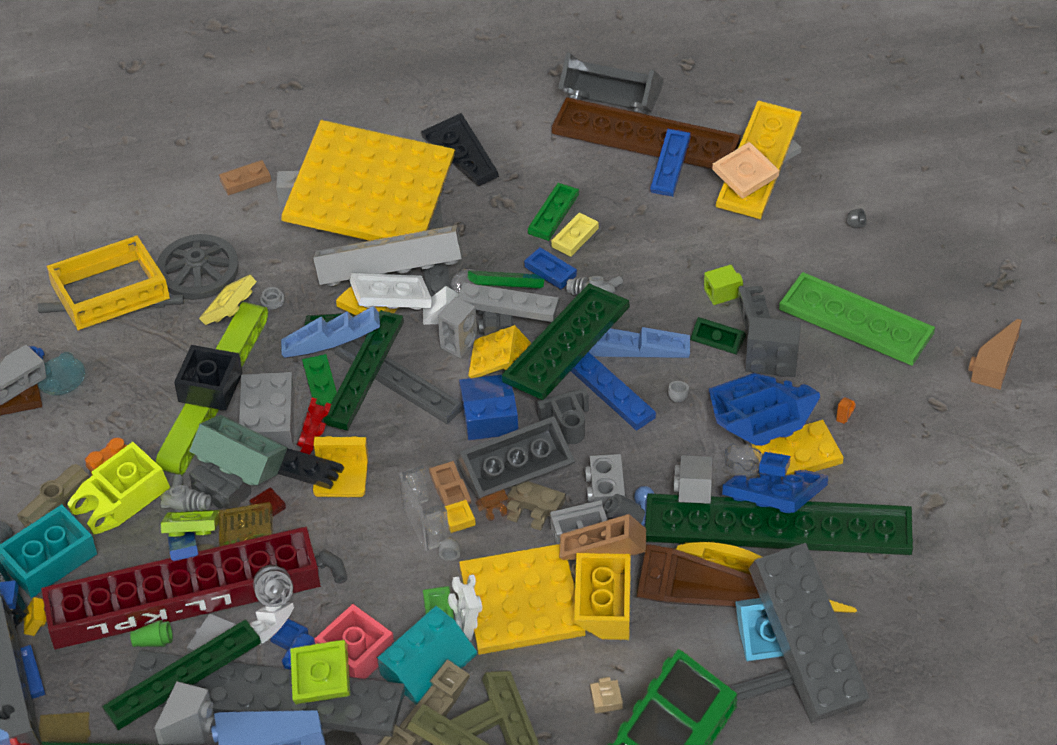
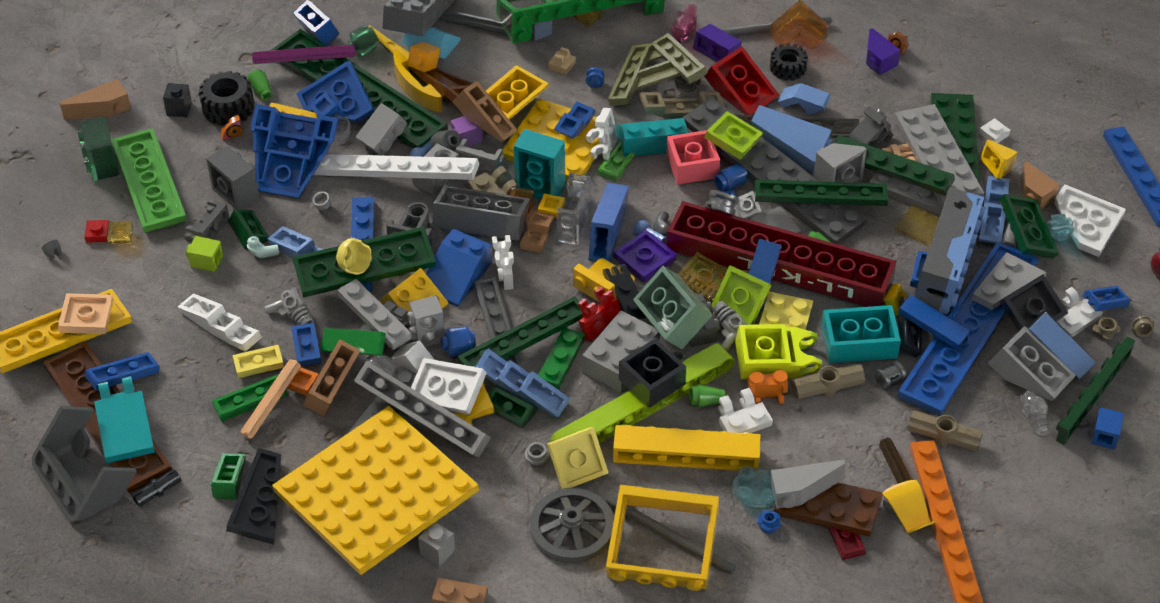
camera: 145 degrees left, 0 degrees up
none -> clear green brick [77,116,119,181]
none -> red plate [84,220,110,243]
none -> teal tile [94,377,155,464]
none -> clear yellow plate [107,221,133,244]
none -> black pin [131,468,182,508]
none -> black brick [163,83,192,117]
none -> white slope [177,294,262,352]
none -> black tyre [199,71,255,126]
none -> green slope [211,453,246,499]
none -> light nougat axle [241,359,301,439]
none -> bright green cone [247,69,273,101]
none -> light aqua arm [247,236,279,258]
none -> magenta axle [252,45,355,64]
none -> orange plate [287,368,319,396]
none -> blue brick [293,0,340,46]
none -> medium nougat brick [303,339,360,417]
none -> white plate [314,154,480,180]
none -> light yellow hair [336,238,371,275]
none -> clear green head [348,25,379,56]
none -> light orange brick [407,41,441,72]
none -> blue head [440,326,476,358]
none -> white plate [492,235,514,290]
none -> teal brick [514,129,565,200]
none -> blue slope [554,101,596,139]
none -> blue bush [586,67,605,88]
none -> blue slope [588,183,629,263]
none -> dark purple plate [613,230,677,282]
none -> yellow brick [613,425,761,472]
none -> medium blue bar [634,220,667,245]
none -> bright green cone [689,384,725,408]
none -> white plate [718,388,773,433]
none -> light yellow plate [759,292,813,340]

